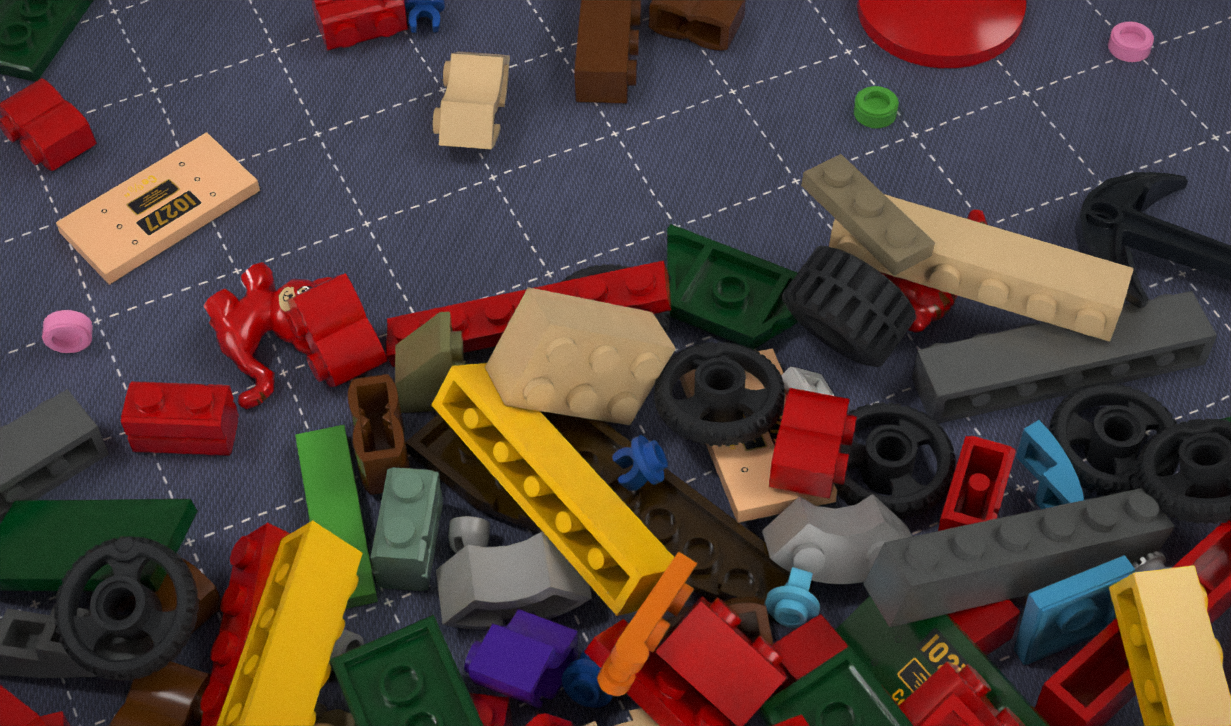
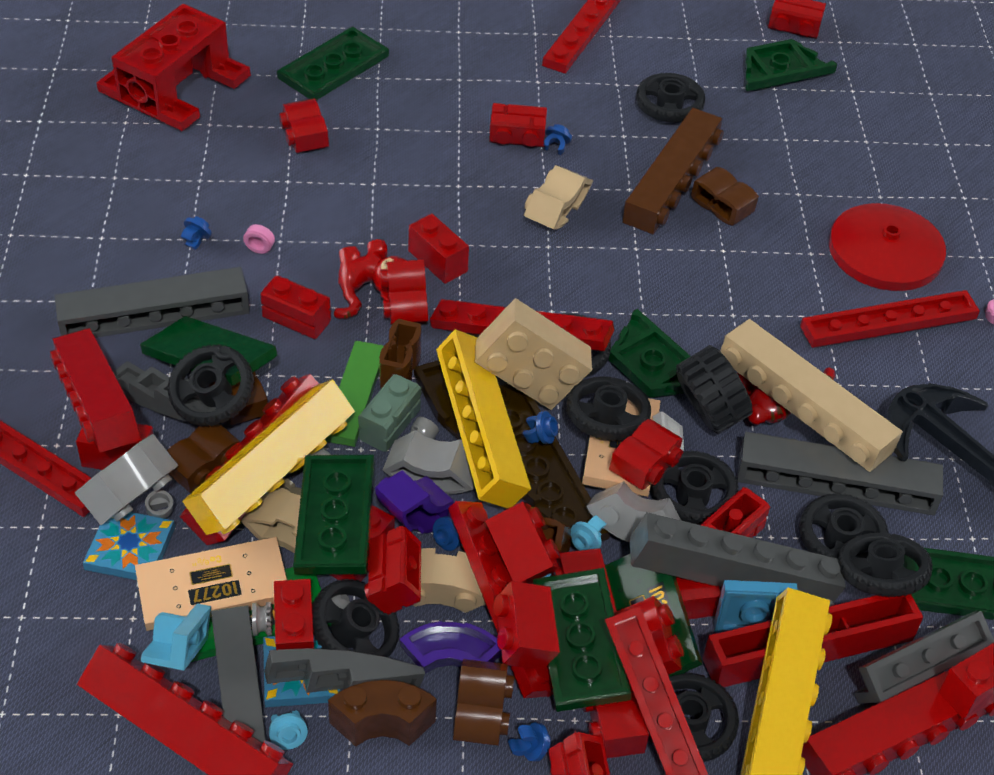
camera: 20 degrees right, 5 degrees down
light nougat tile [56,132,260,285] -> none
olive slope [395,312,466,413] -> none
orange plate [597,552,697,696] -> none
dark tan plate [801,154,935,276] -> none
bright green tile [854,86,899,128] -> none
dark azure slope [1016,420,1084,509] -> none
none -> red brick [408,214,469,284]
none -> red plate [800,290,980,348]

